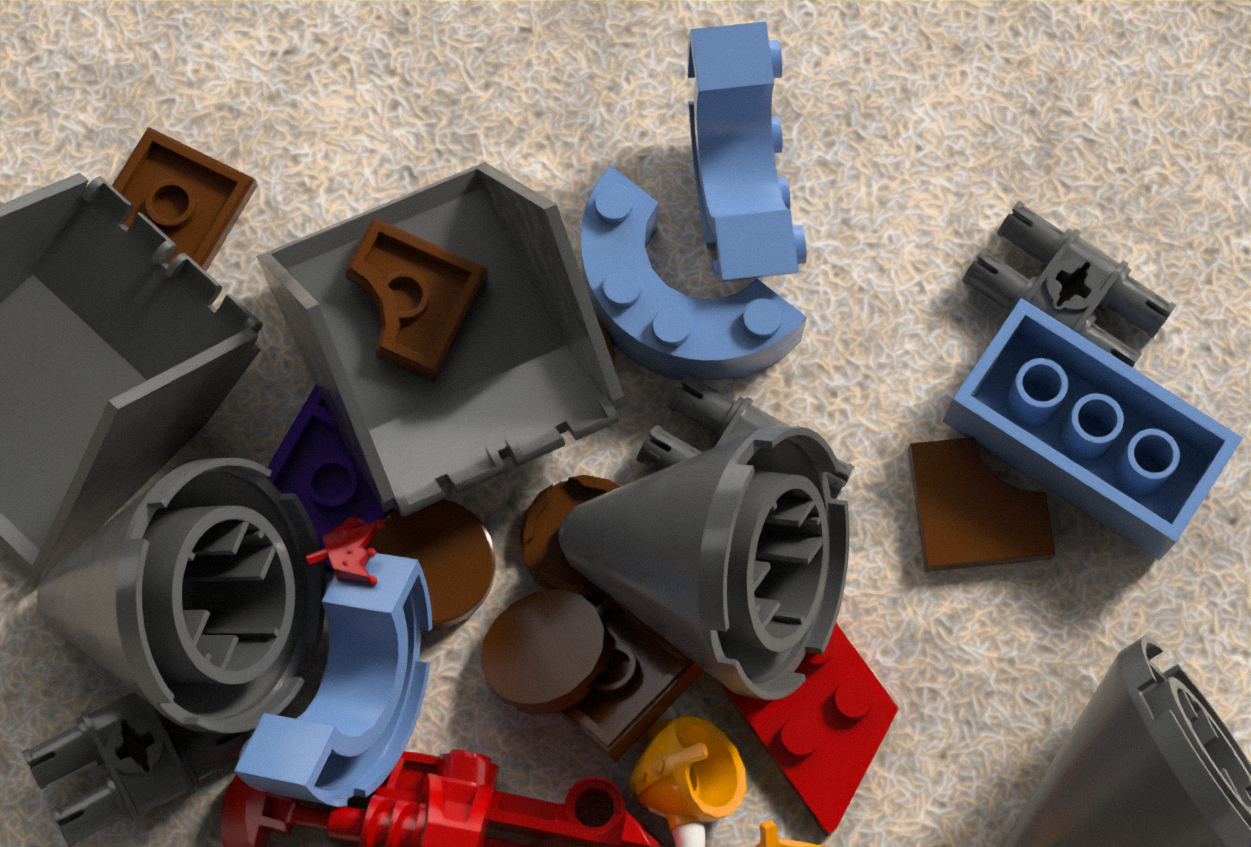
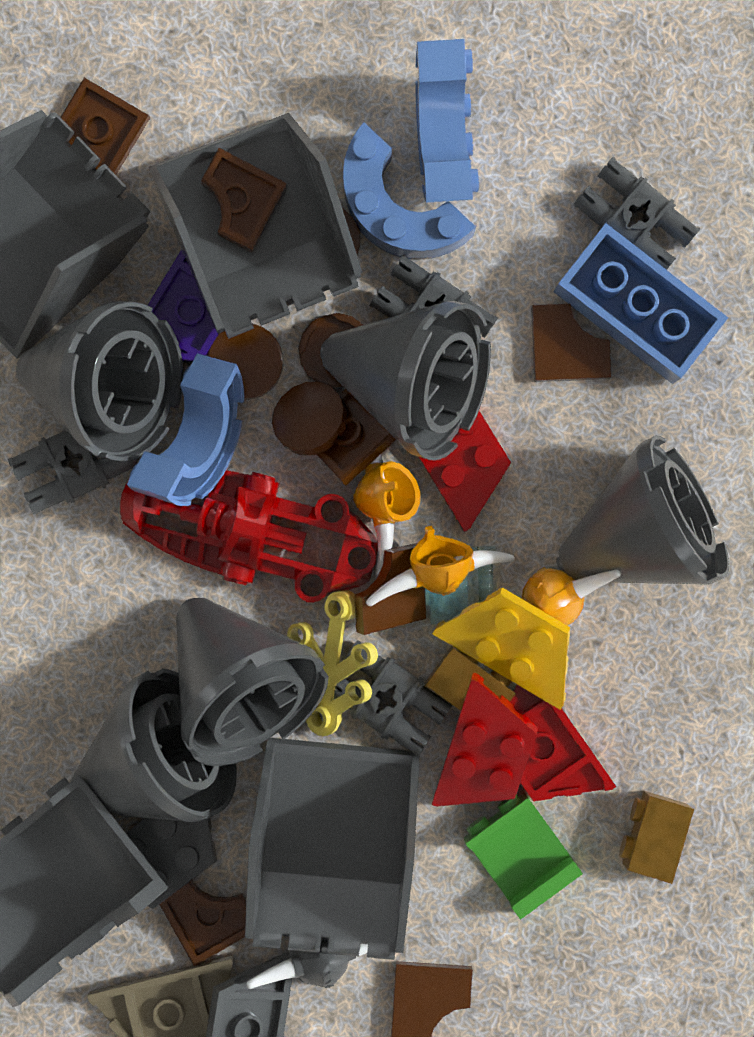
camera: 10 degrees right, 15 degrees up
red piece [306,517,385,586] -> none

